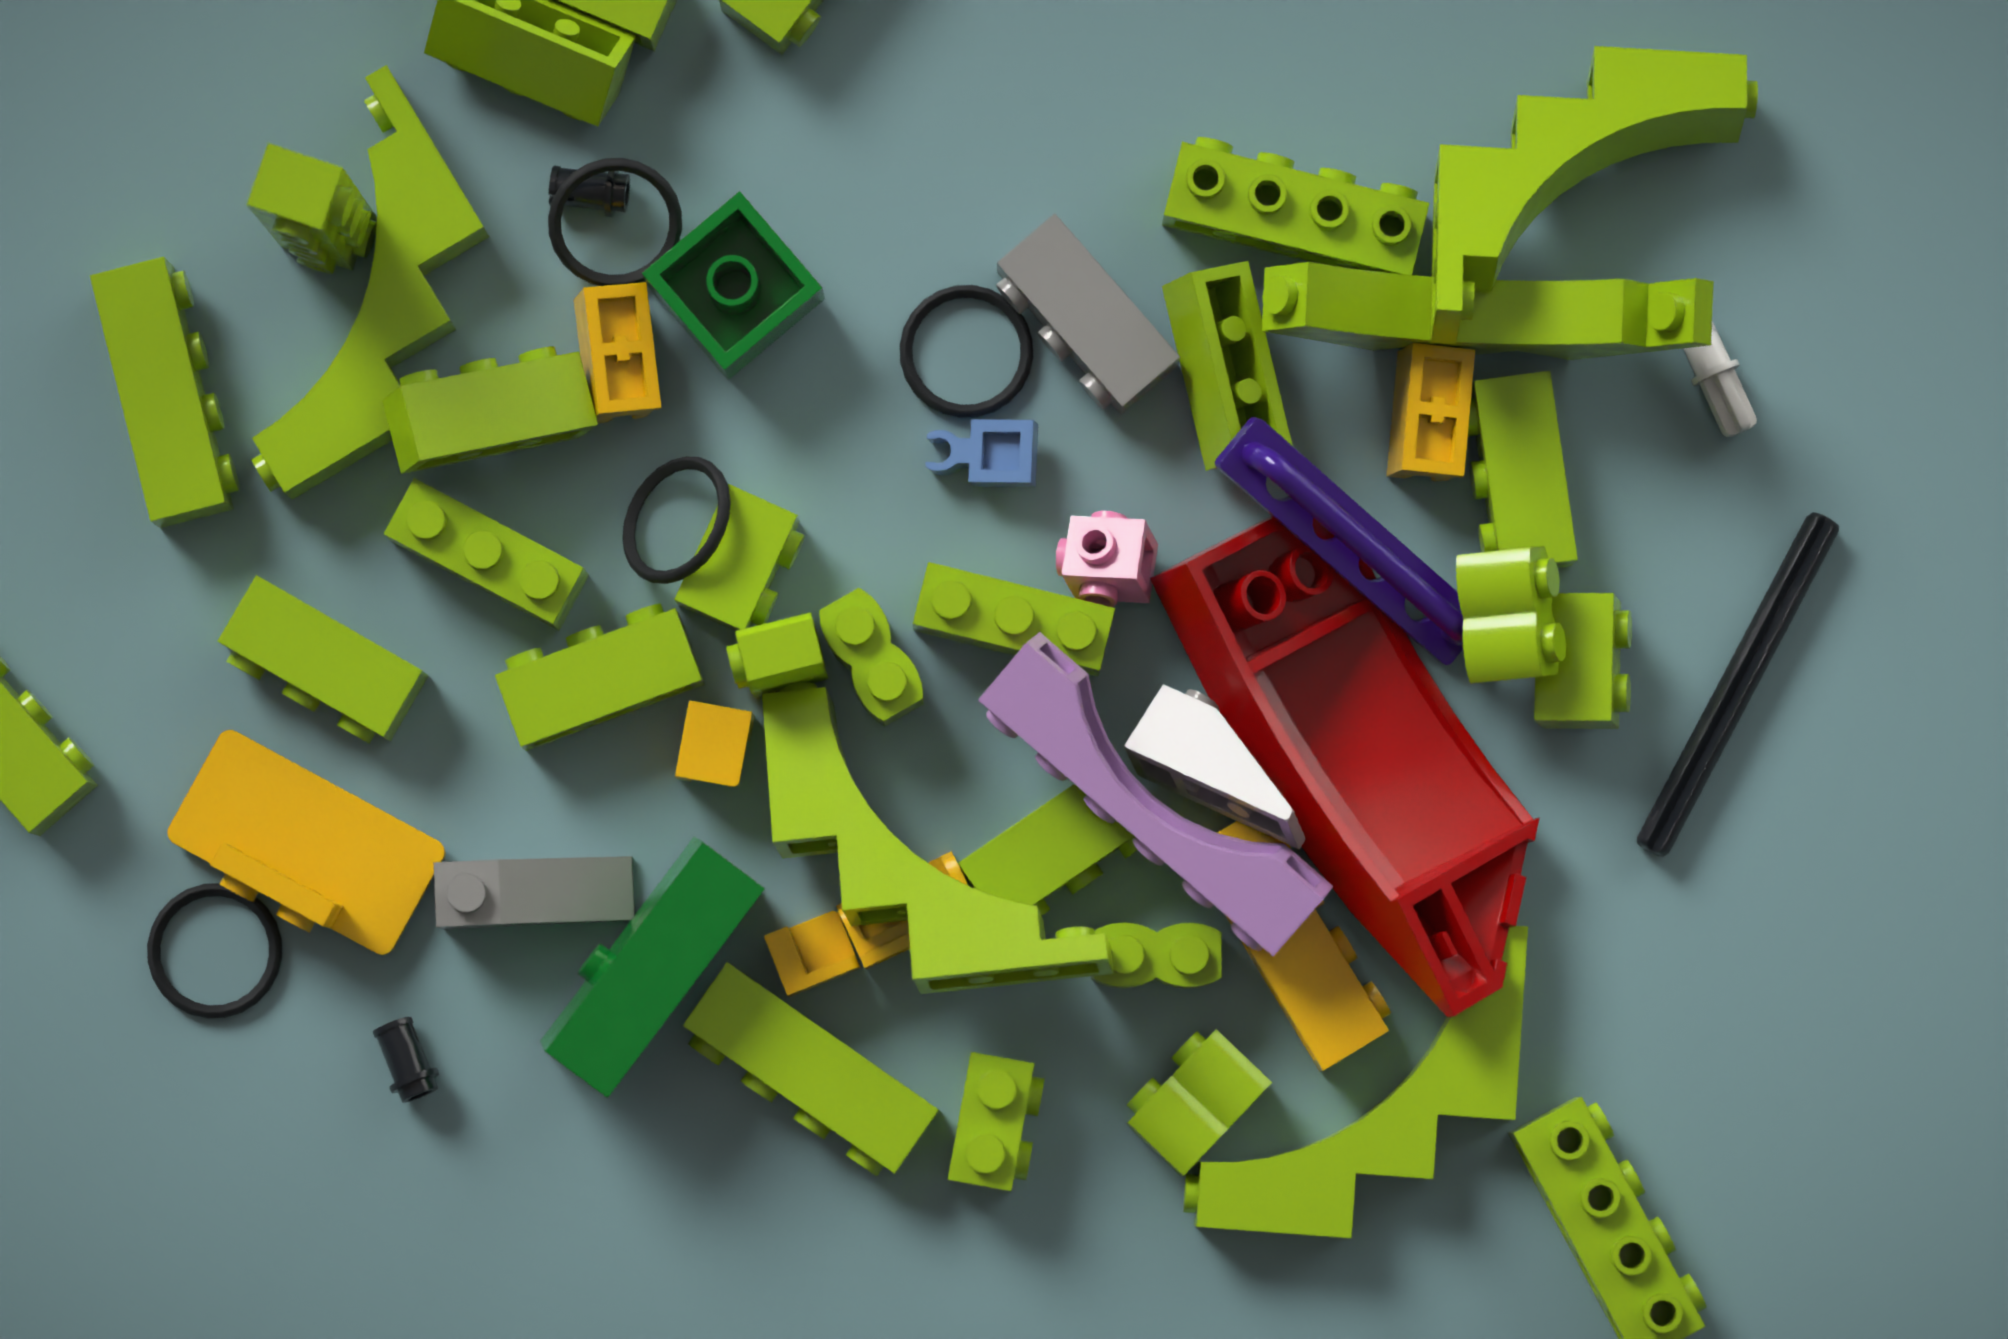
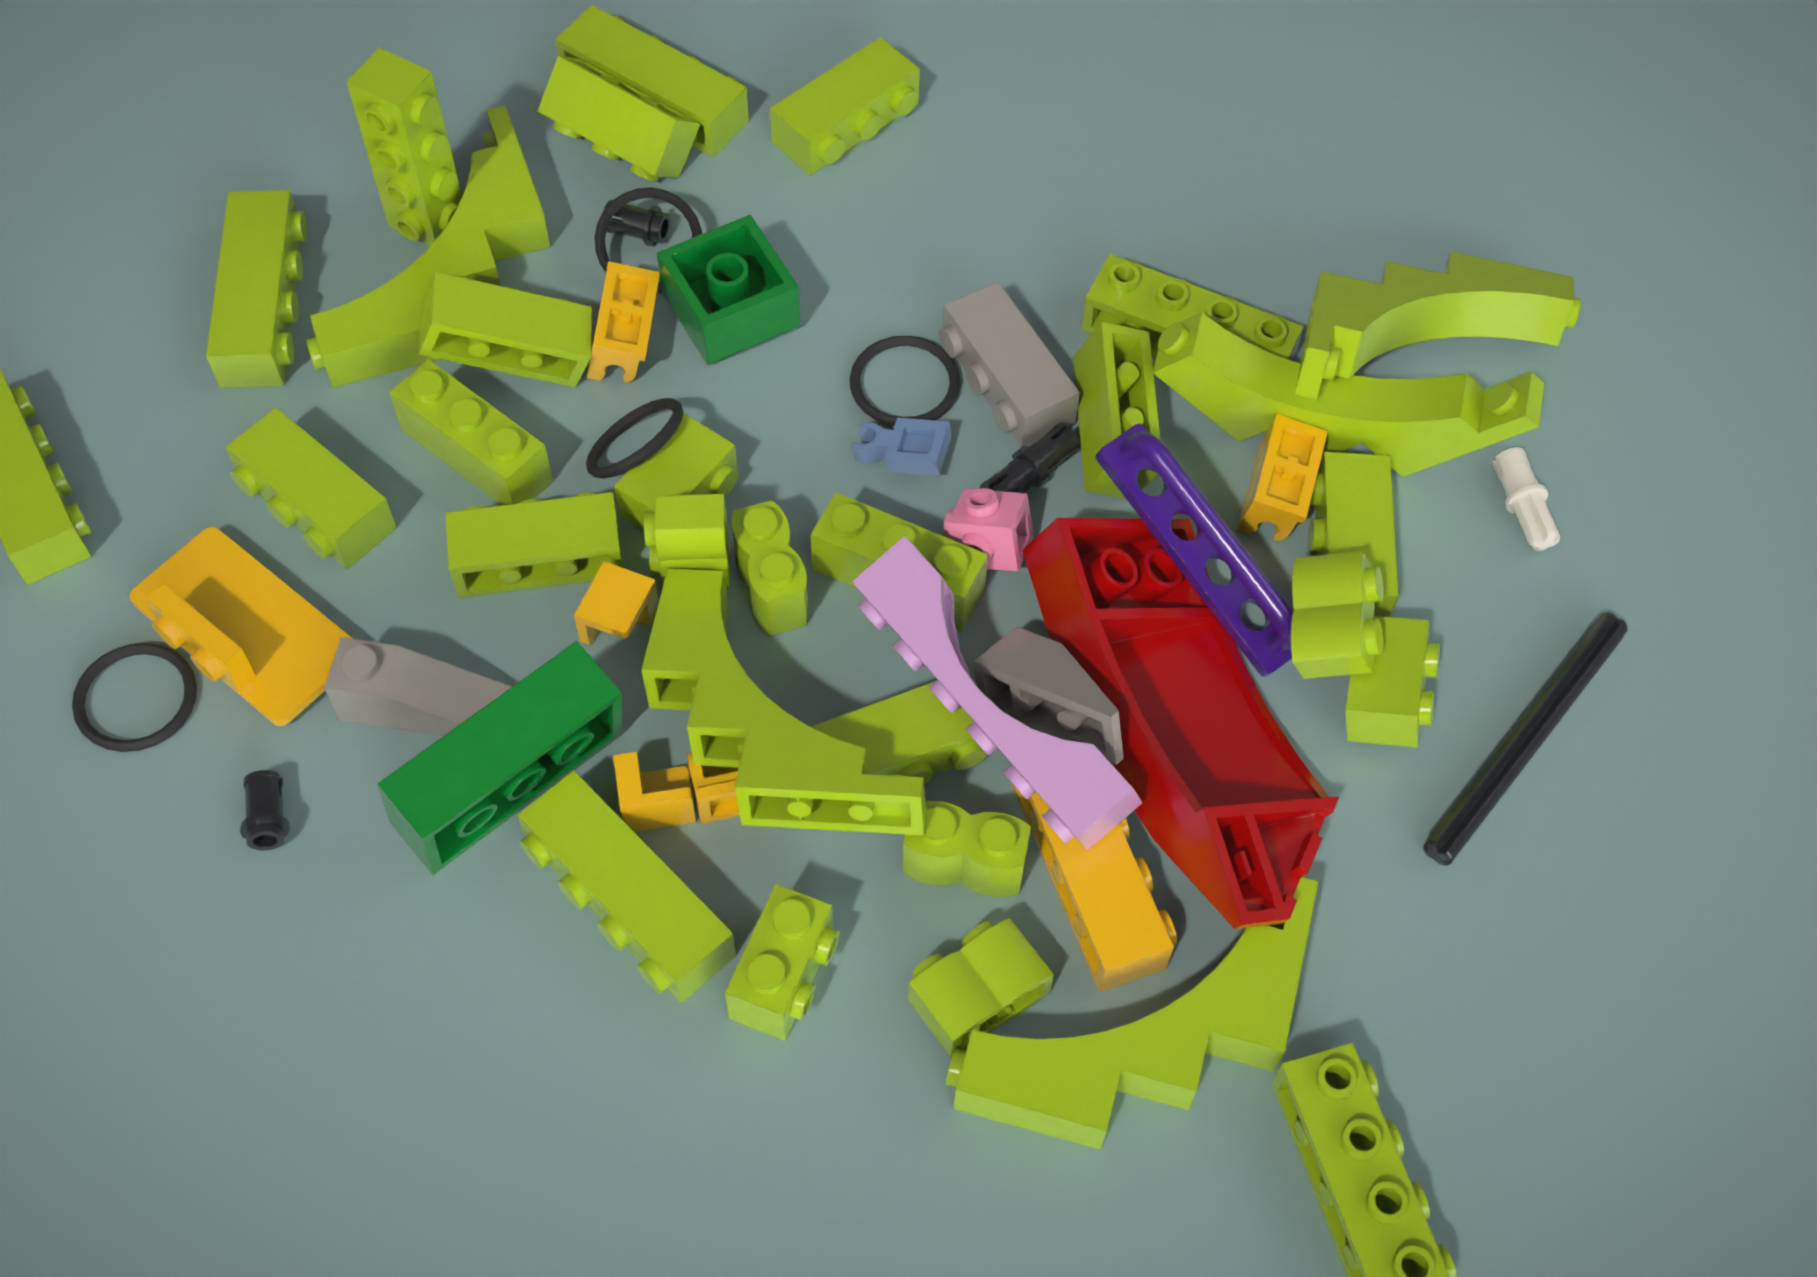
camera: 10 degrees right, 25 degrees down
none -> black pin [980,423,1081,493]

